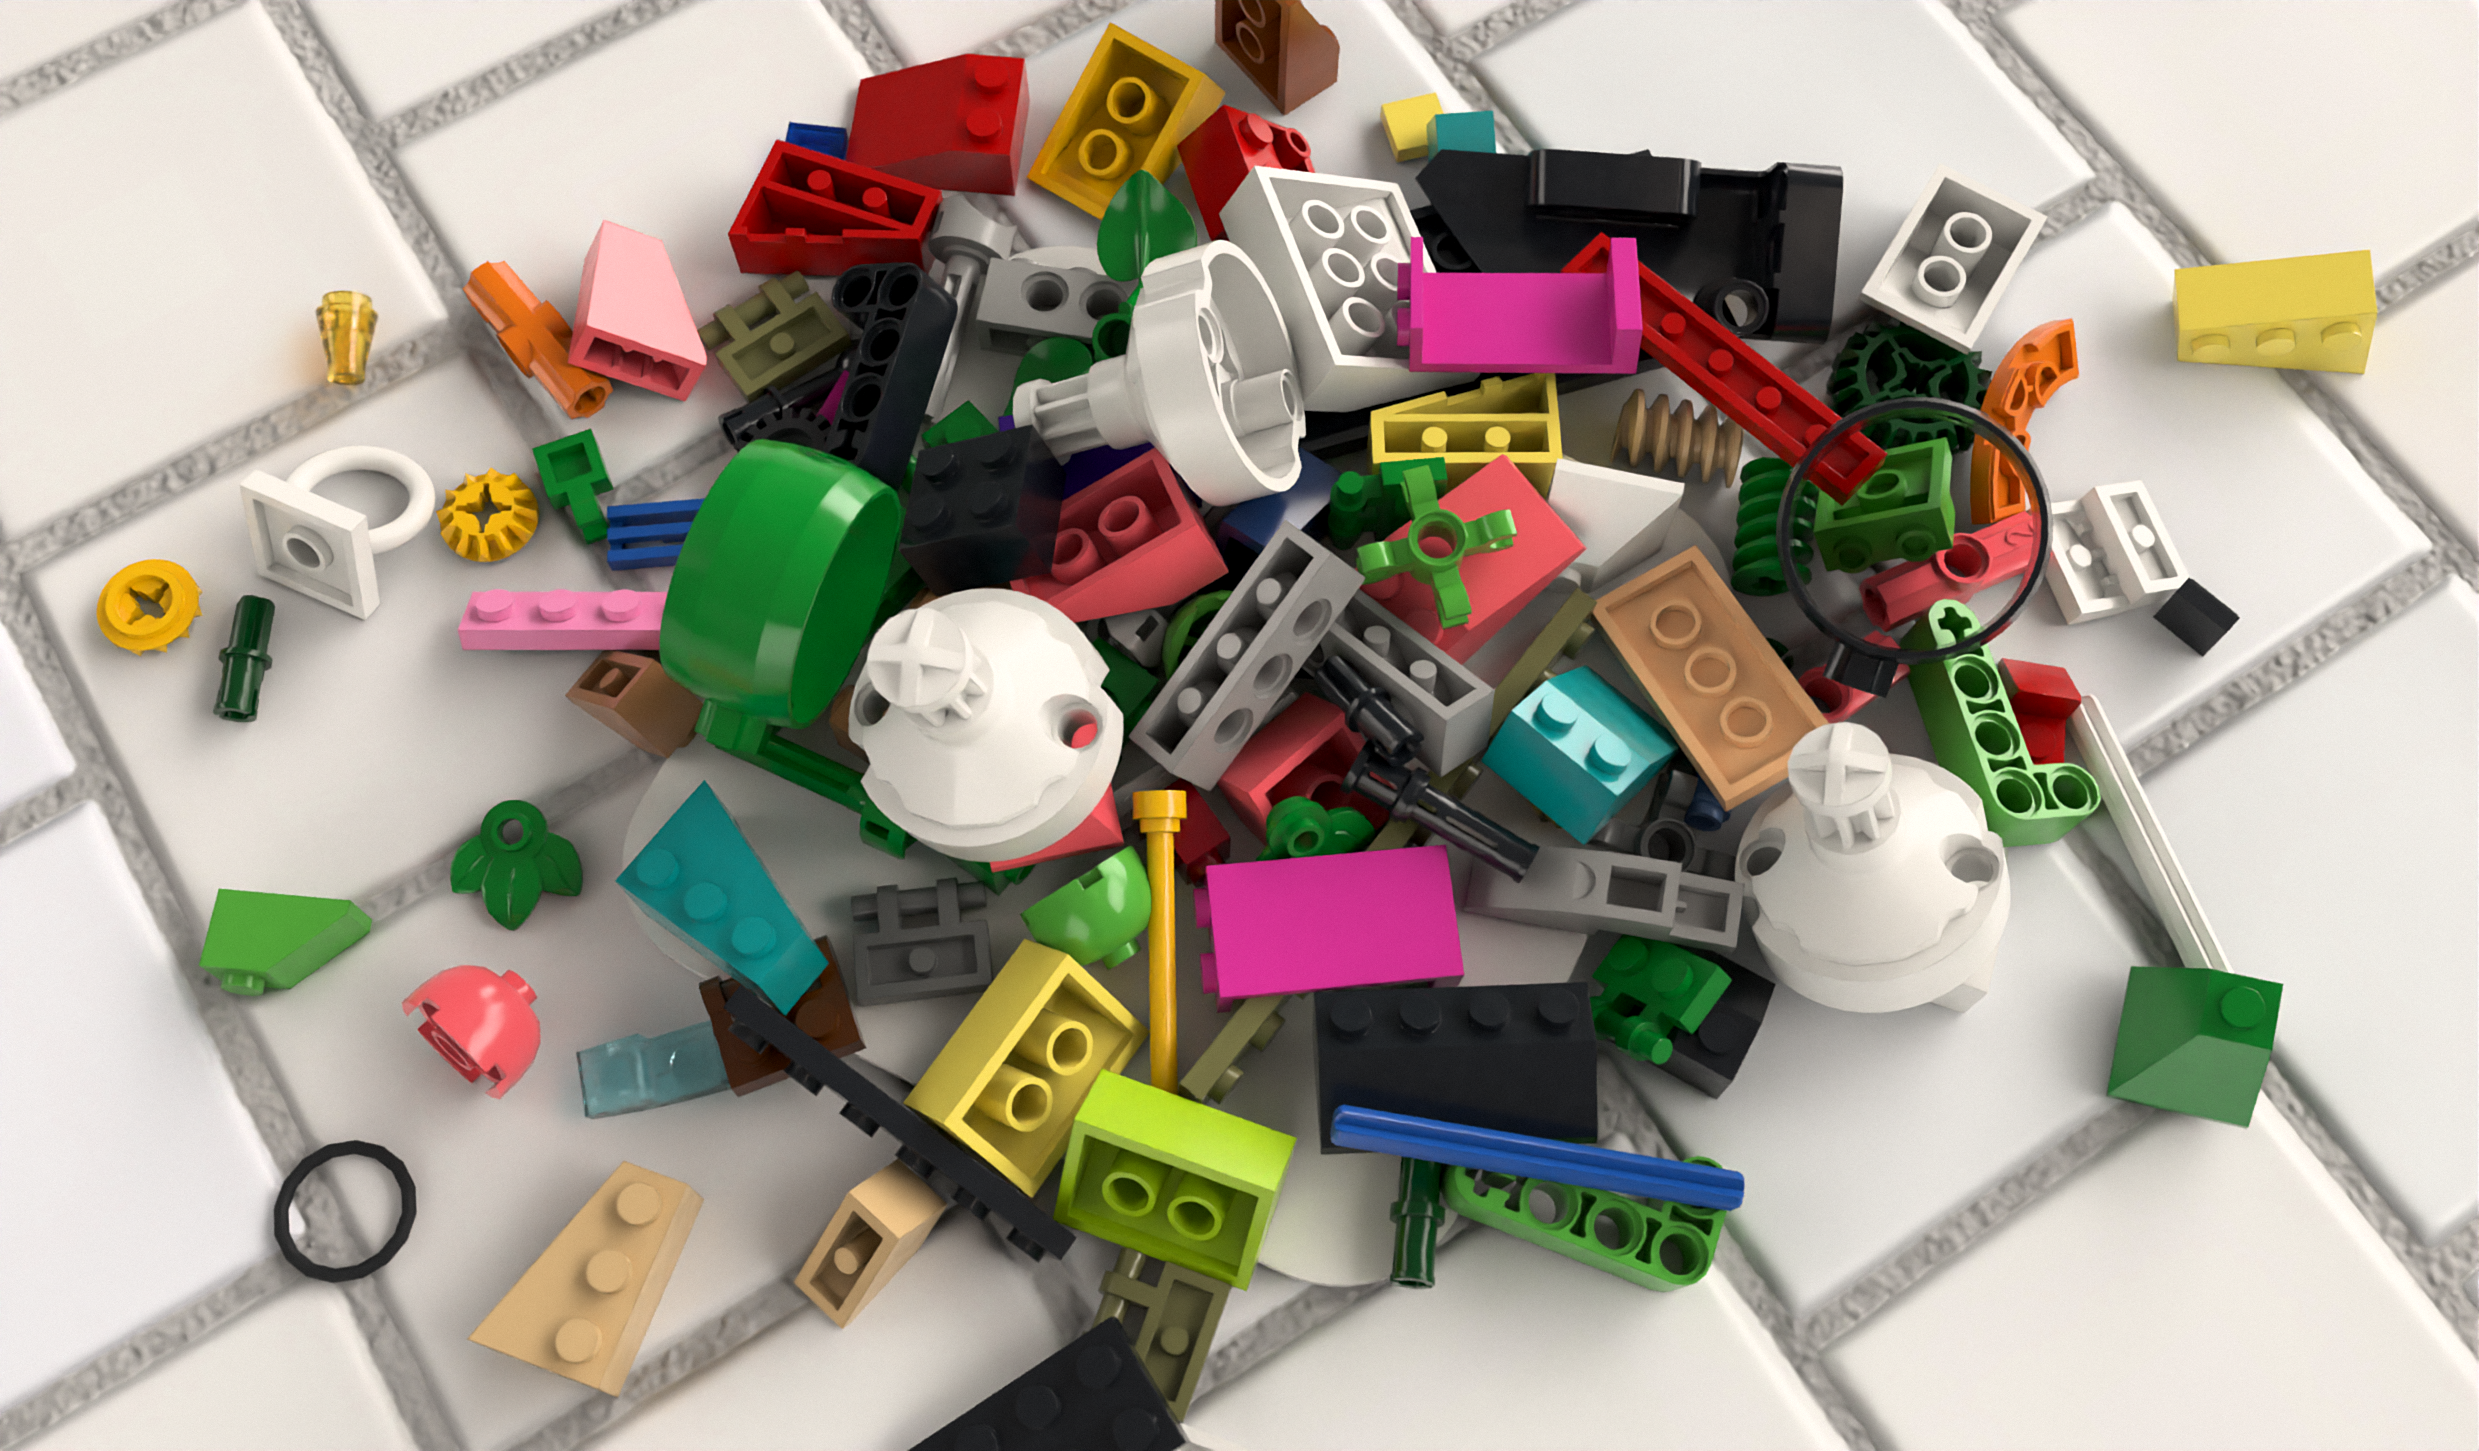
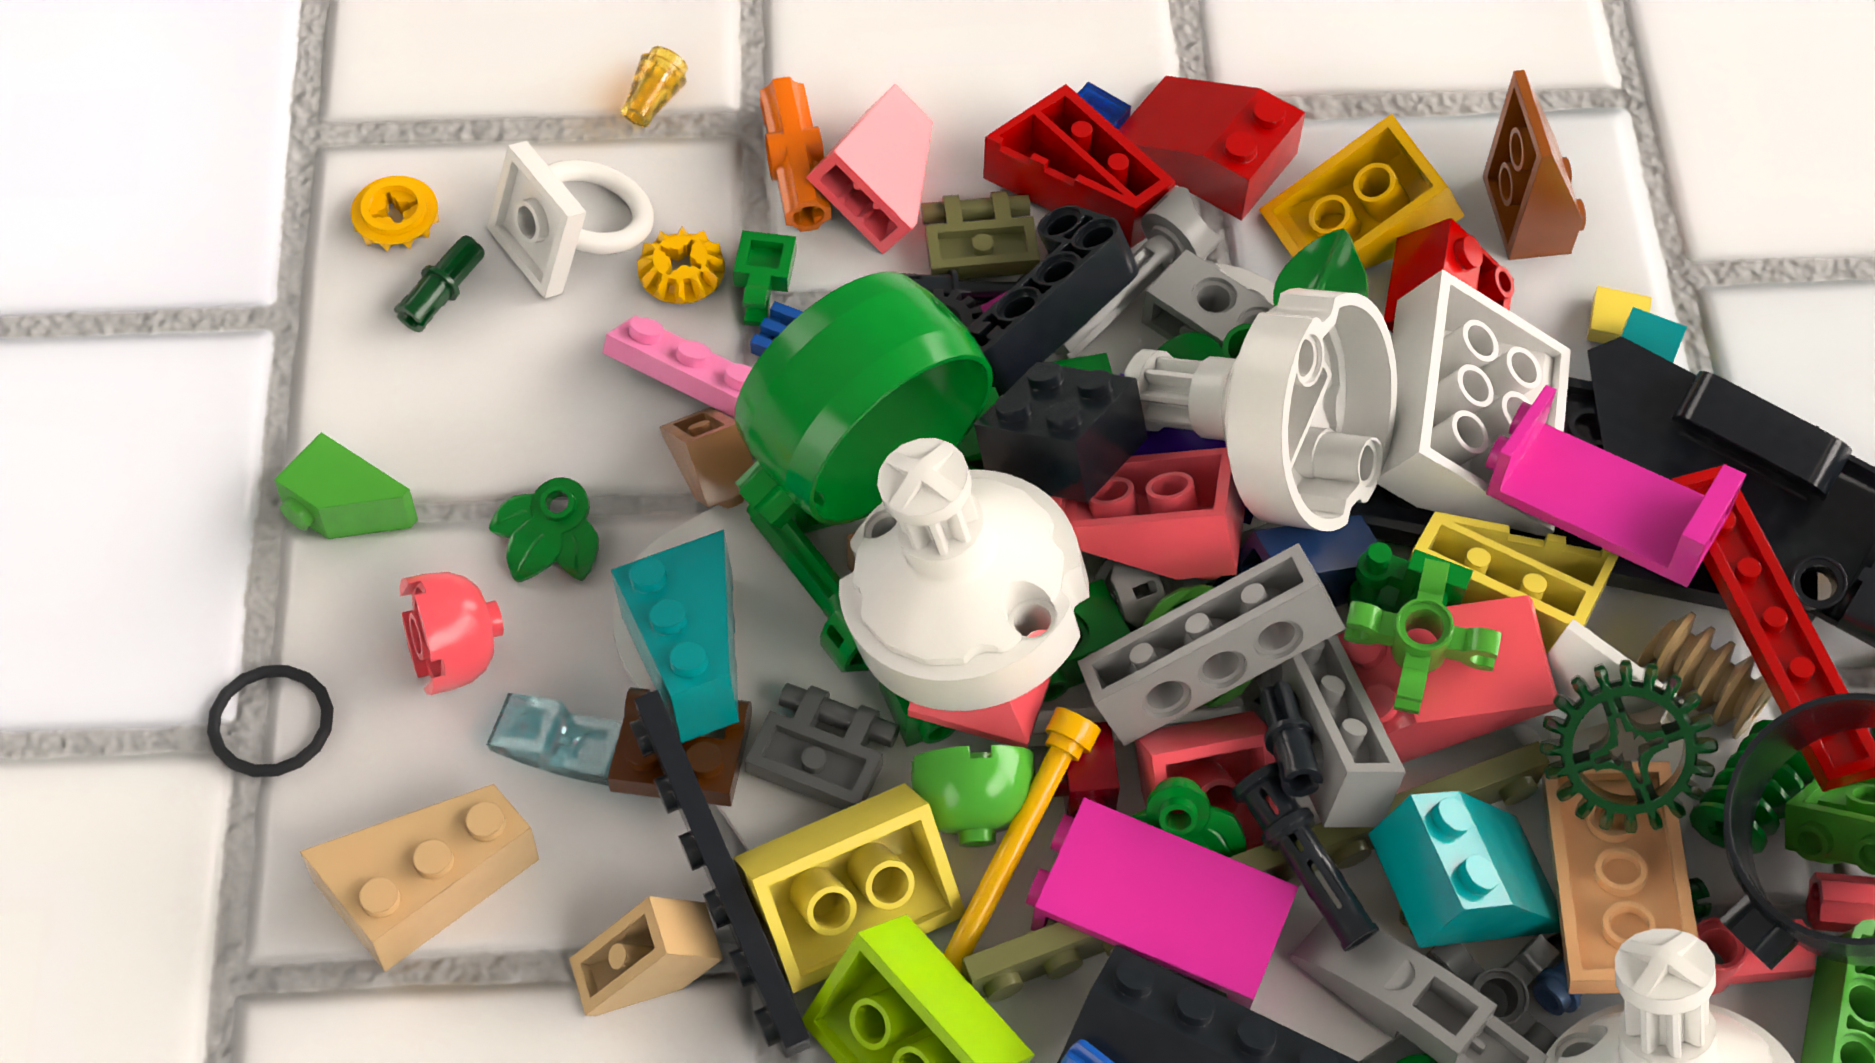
camera: 30 degrees right, 10 degrees down
none -> dark green gear [1540,659,1718,833]

